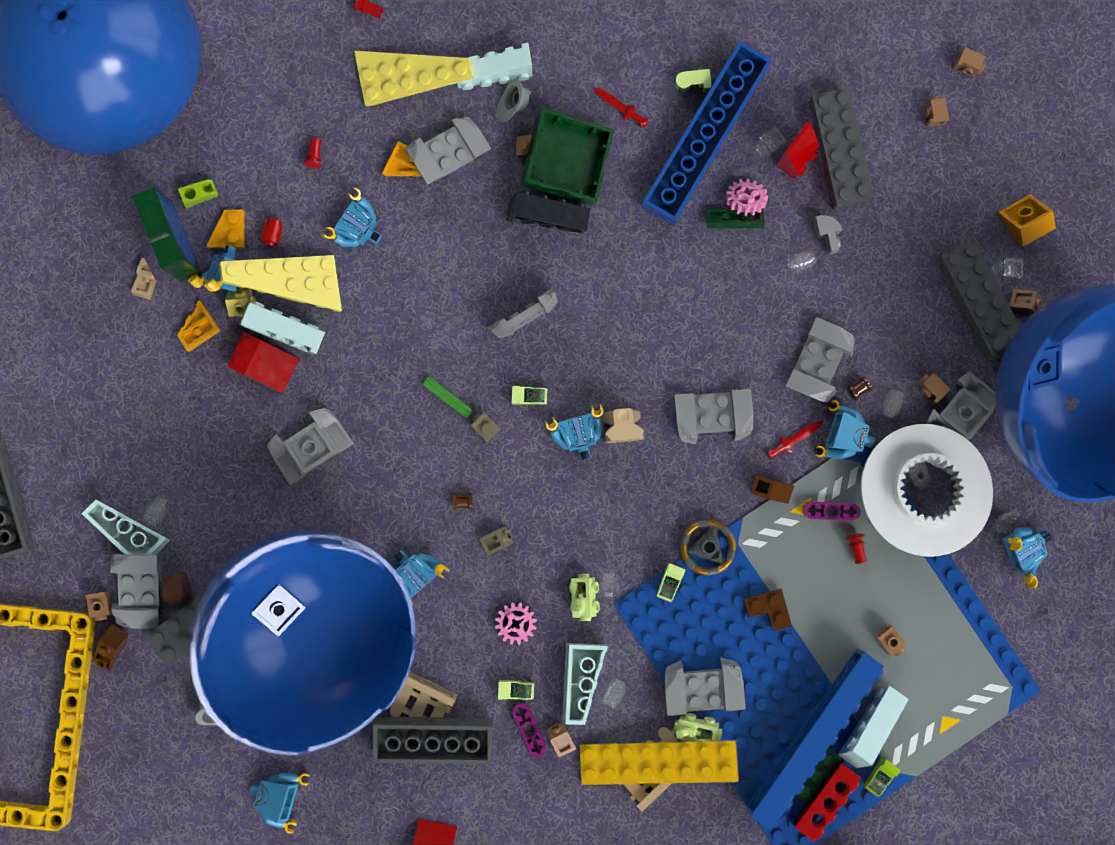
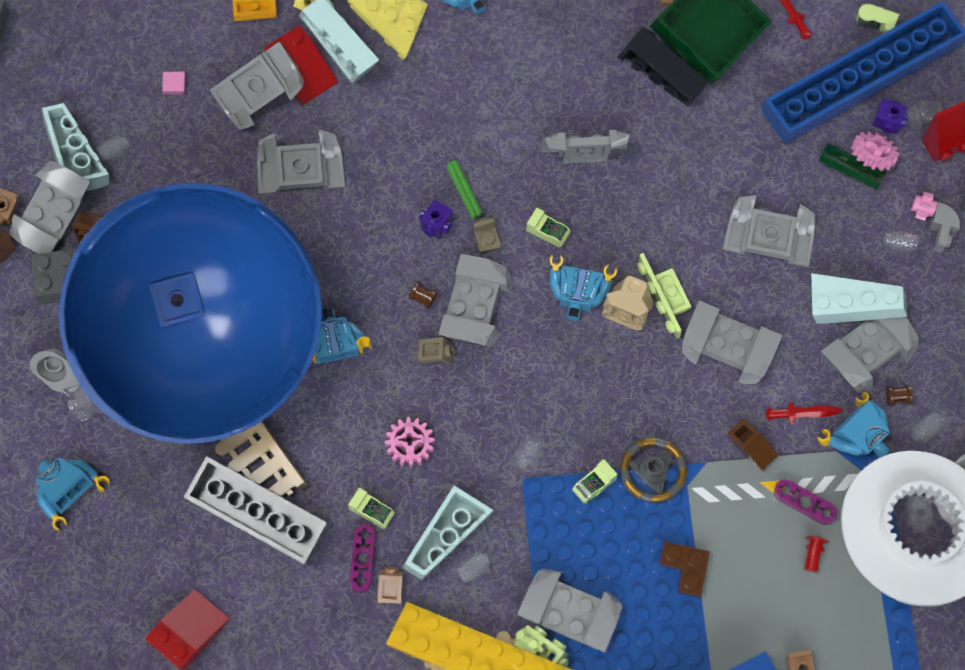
camera: 30 degrees right, 15 degrees down
yellowish green brick [569,574,600,621] -> none
none -> bright pink tile [162,72,185,94]
none -> light grey piece [210,42,304,130]
none -> dark purple brick [419,199,453,239]
none -> light grey piece [438,254,512,347]
none -> yellowish green bracket [637,253,692,339]
none -> light grey piece [722,195,816,268]
none -> light aqua wedge [811,273,907,324]
none -> dark purple brick [872,98,909,134]
none -> bright pink gear [911,192,938,221]

